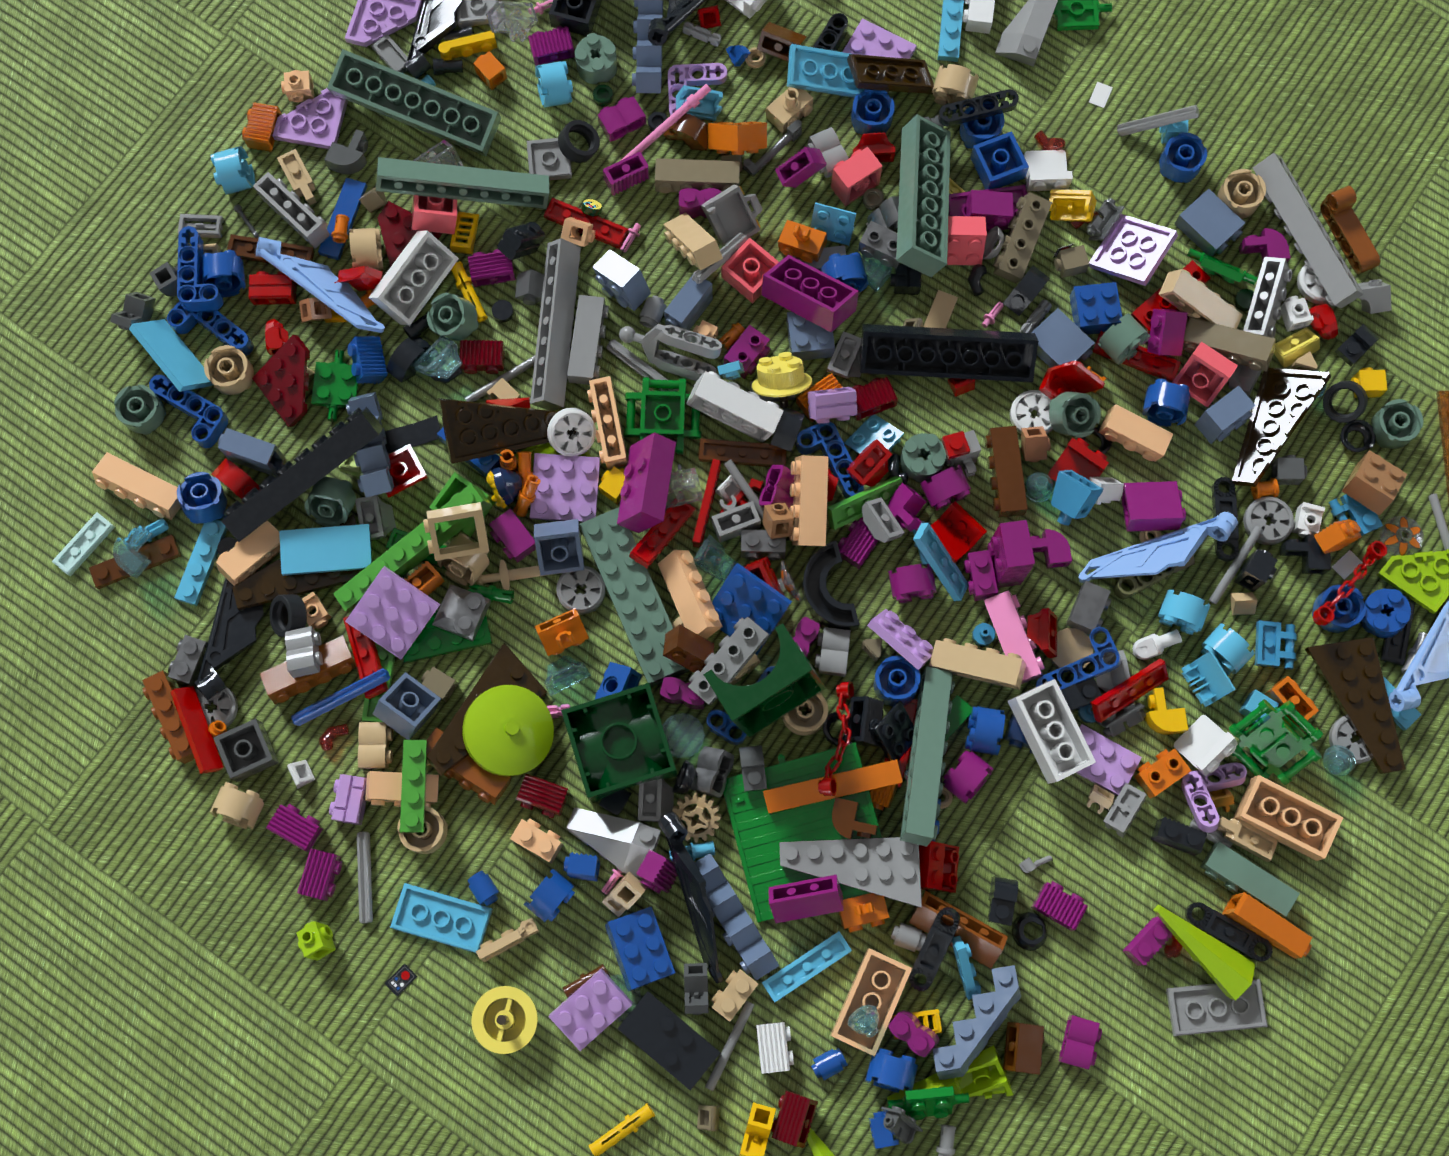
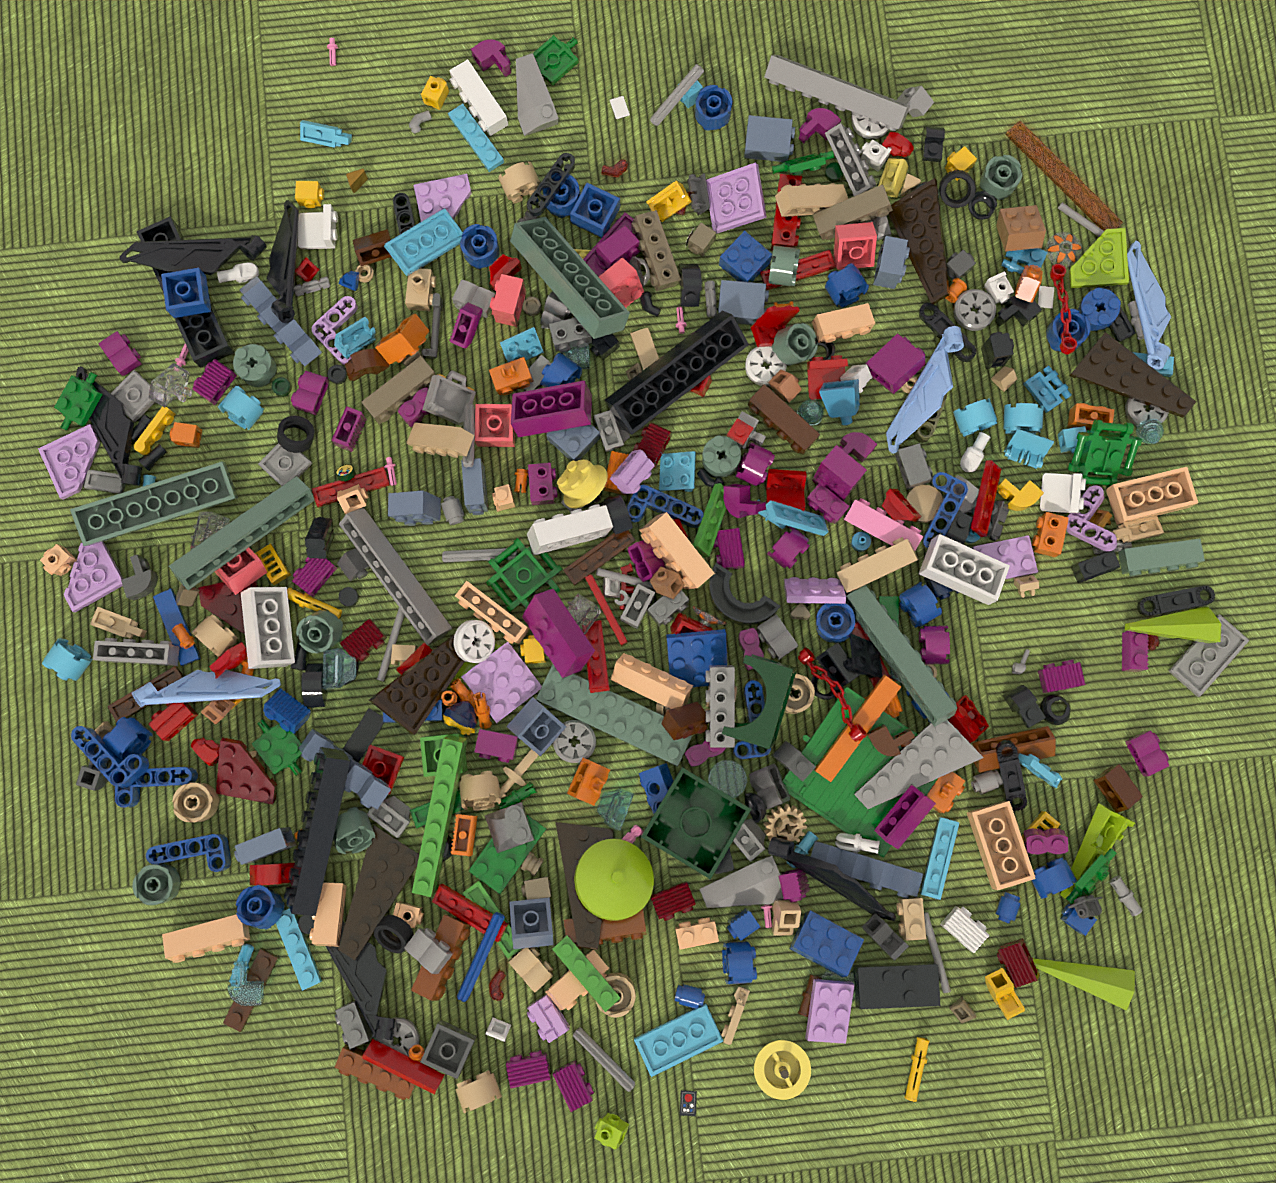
camera: 40 degrees left, 5 degrees up
light aqua tile [52,512,115,577] -> none
dark grey brick [110,292,156,330] -> none
medium azure tile [129,319,213,392] -> none
light grey tile [178,214,224,238] -> none
dark grey hinge [234,204,260,238] -> none
orange brick [242,102,282,152] -> none
medium azure tile [279,524,372,576] -> none
lavender plate [345,566,440,660] -> none
tan window [423,502,489,561] -> none
light grey brick [567,295,609,385] -> none
light grey piece [619,324,722,381] -> none
bright pink bar [620,84,711,161] -> none
clear light blue slope [694,534,736,581] -> none
medium azure plate [717,360,745,380] -> none
red slope [846,439,892,487] -> none
dark brown tile [847,54,934,94] -> none
clear light blue brick [847,1005,879,1038] -> none
light grey slope [862,497,905,543] -> none
sand blue brick [933,965,1021,1080] -> none
white bracket [1024,150,1073,191] -> none
light grey hinge [1103,783,1146,838] -> none
magenta brick [1147,309,1188,356] -> none
light grey bar [1209,526,1263,605] -> none
tan brick [1217,169,1266,219] -> none
orange slope [1222,892,1312,959] -> none
dark orange beam [1320,186,1380,274] -> none
none -> dark tan wheel [521,851,544,877]
none -> white arm [835,833,880,854]

